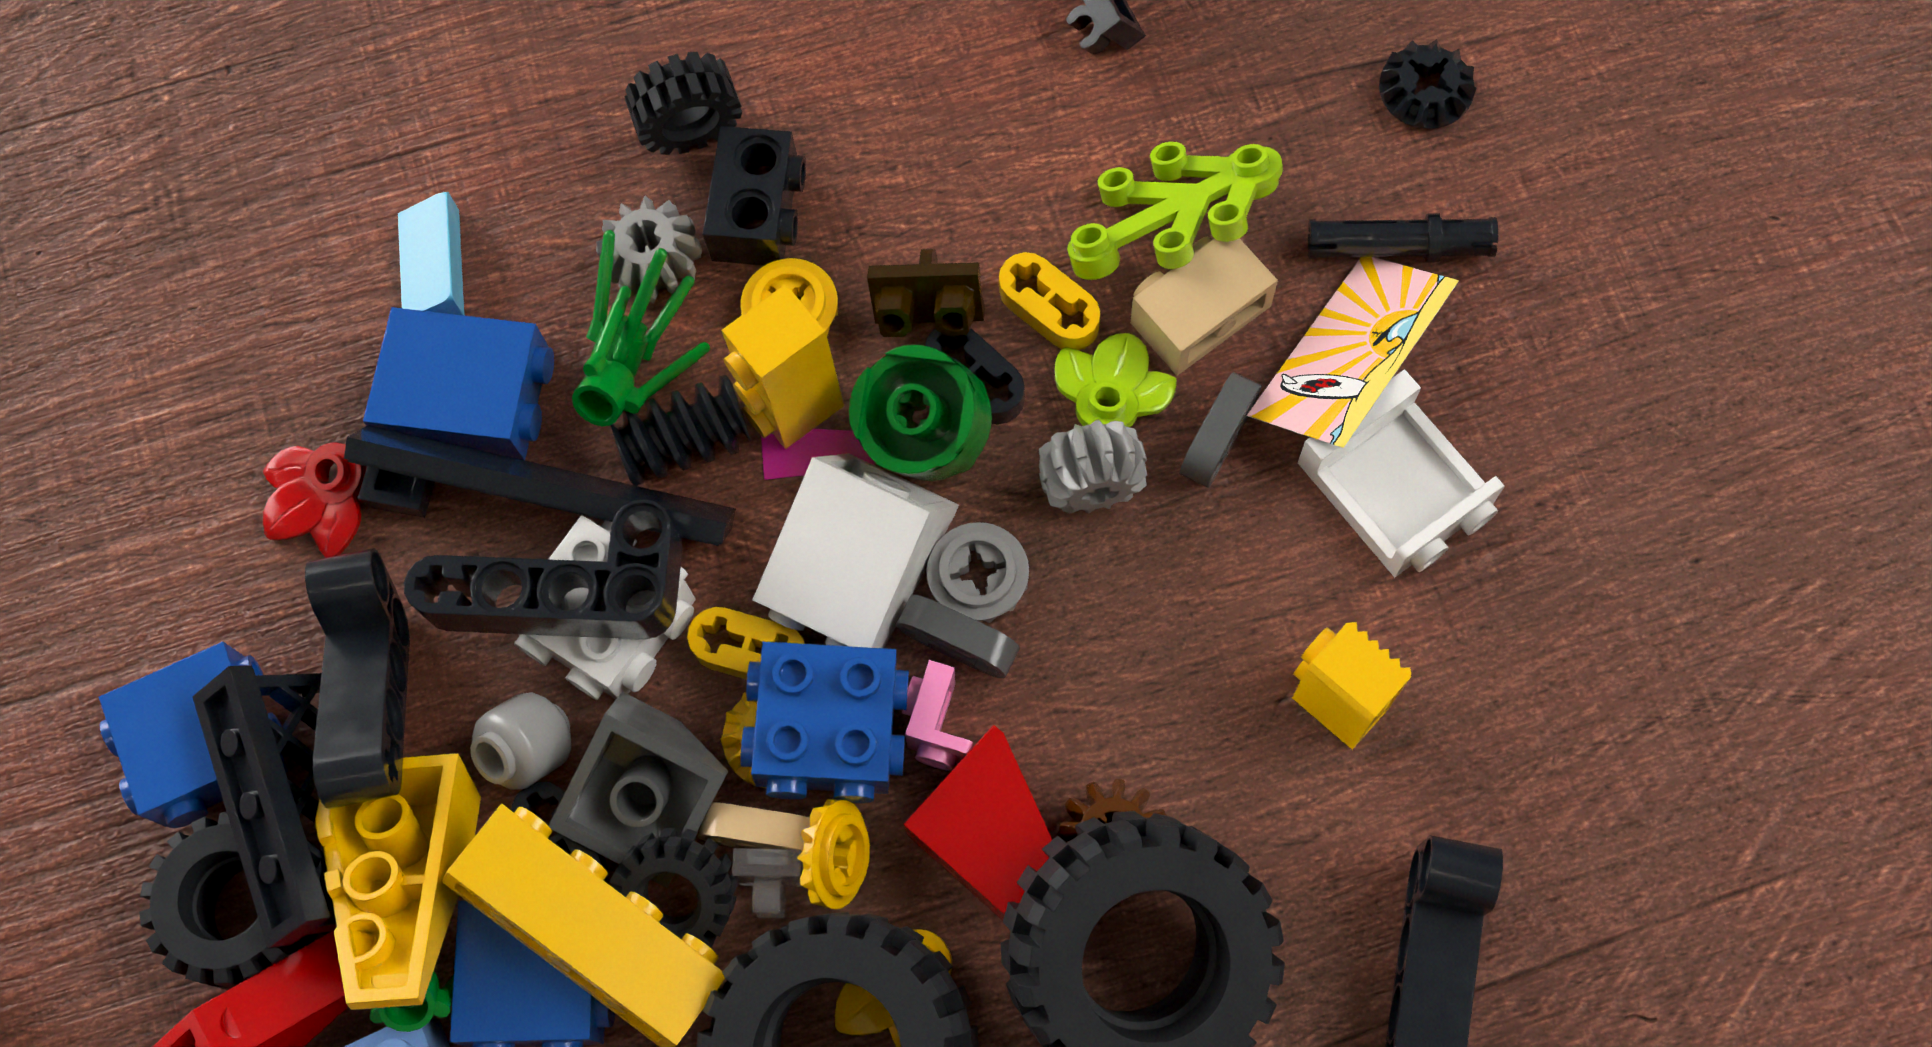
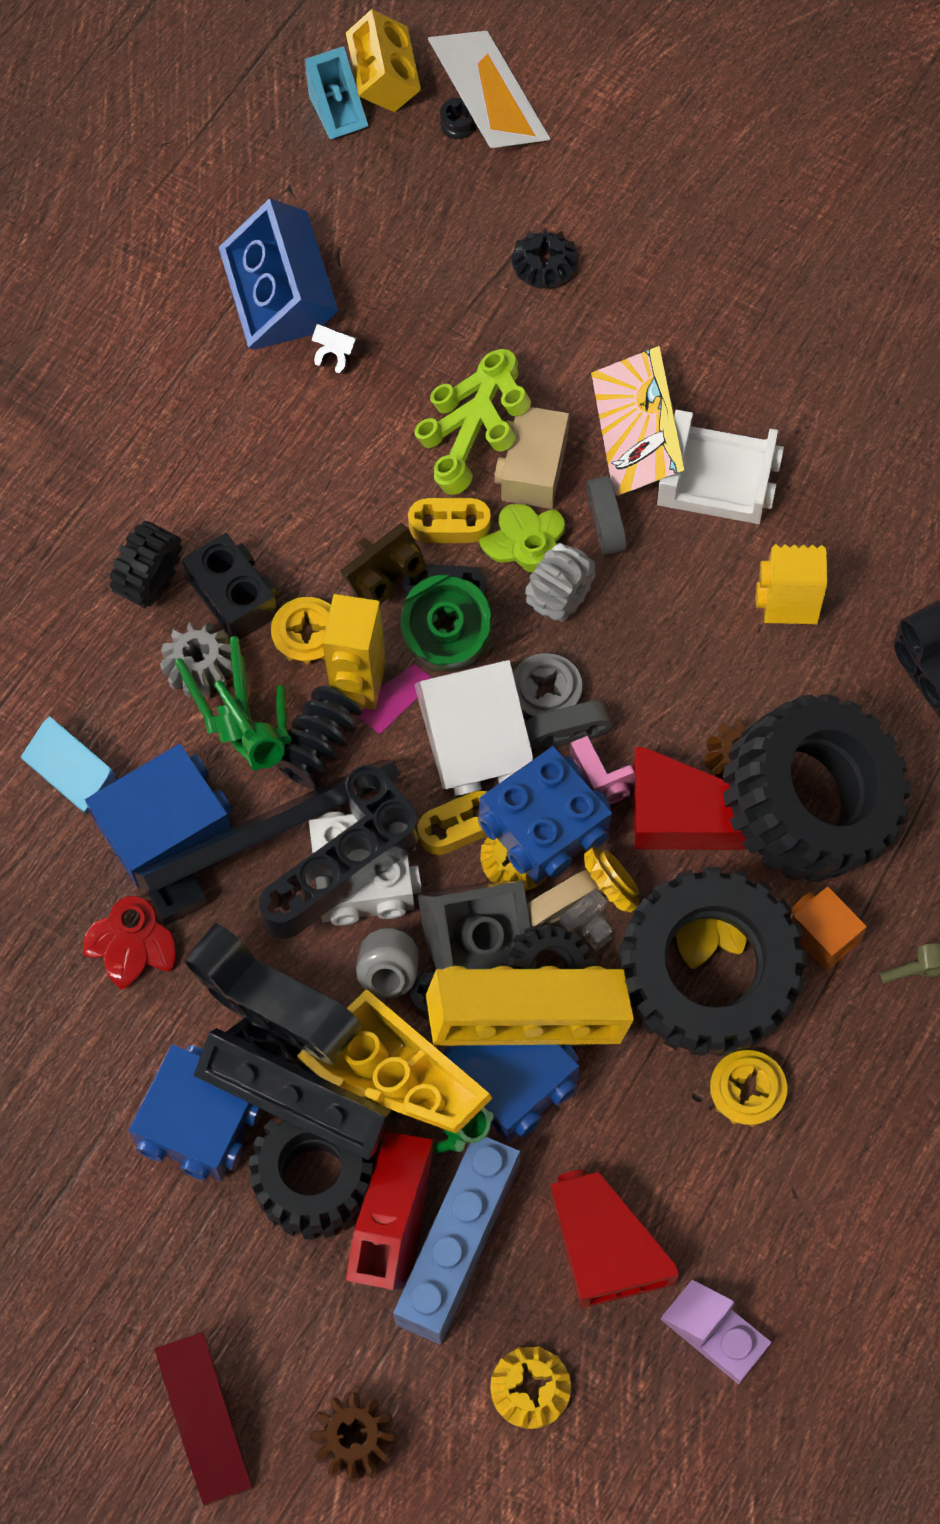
camera: 45 degrees left, 5 degrees down
black pin [1308,213,1498,263] -> none

